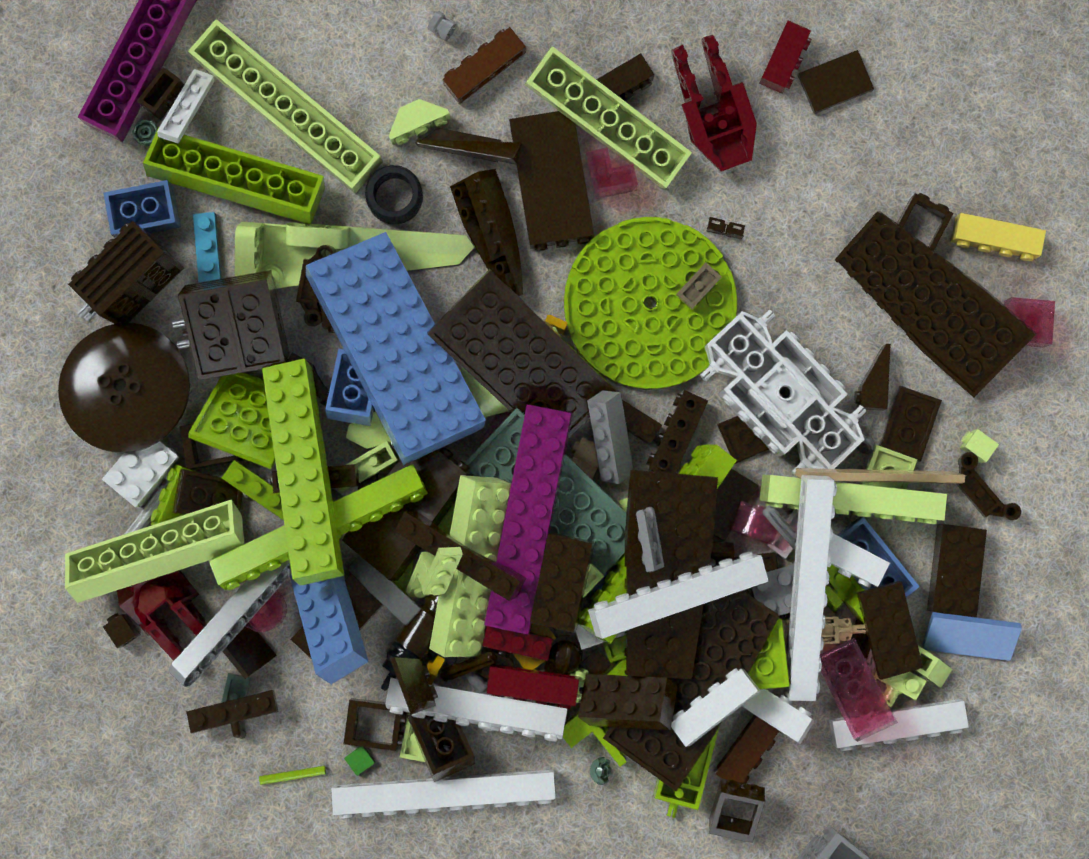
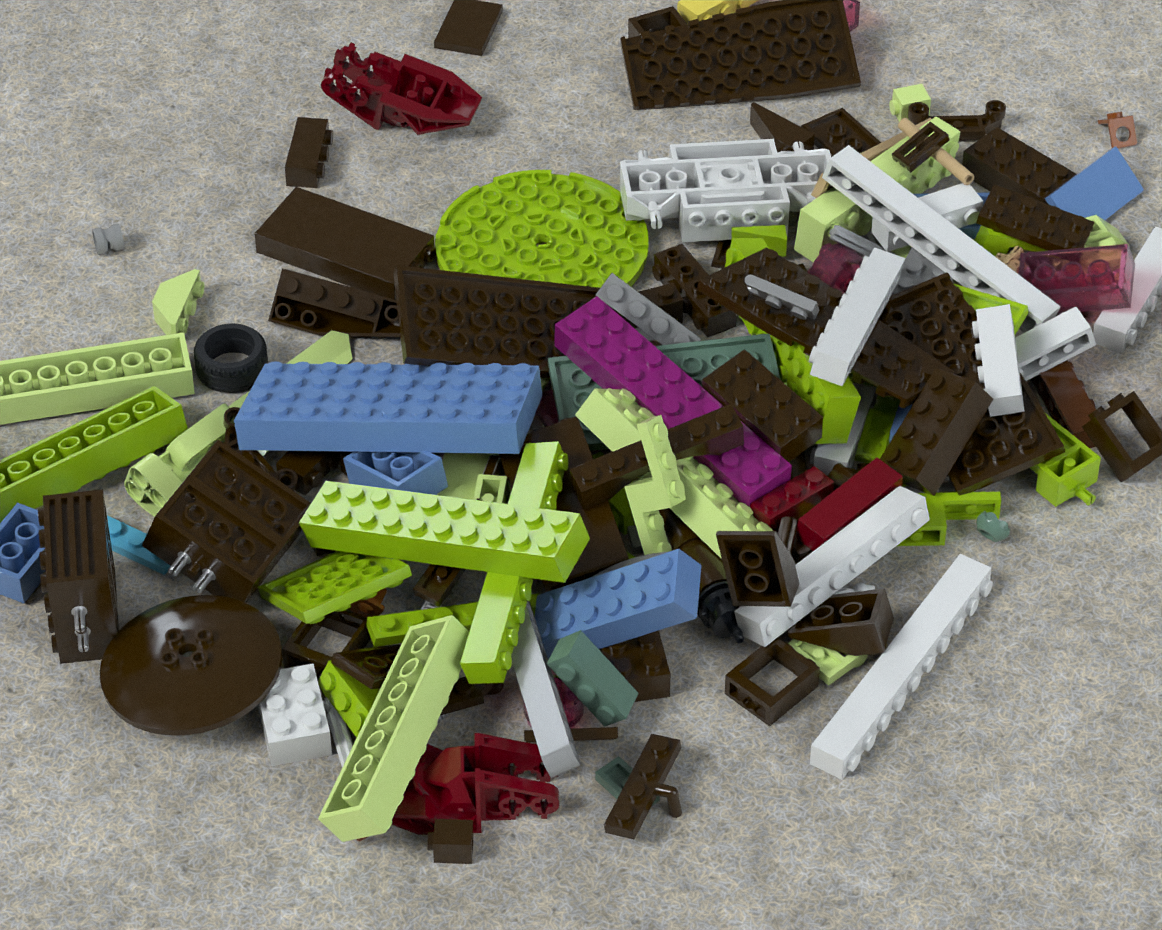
camera: 55 degrees left, 40 degrees down
lime bar [259,765,326,785] -> none
bright green tile [344,747,375,776] -> none
dark brown wedge [416,128,522,165] -> none
reddish brown brick [442,27,526,105] -> none
yellowish green brick [524,46,692,188] -> none
clear pink brick [586,148,638,199] -> none
dark tan plate [676,263,722,310] -> none
dark brown piece [706,217,745,240] -> none
dark red brick [759,20,812,94] -> none
none -> sand green brick [547,630,639,727]
none -> lime slope [731,225,787,257]
none -> dark brown tile [892,121,950,173]
none -> tan piece [898,118,974,185]
none -> bracket [1098,111,1137,148]

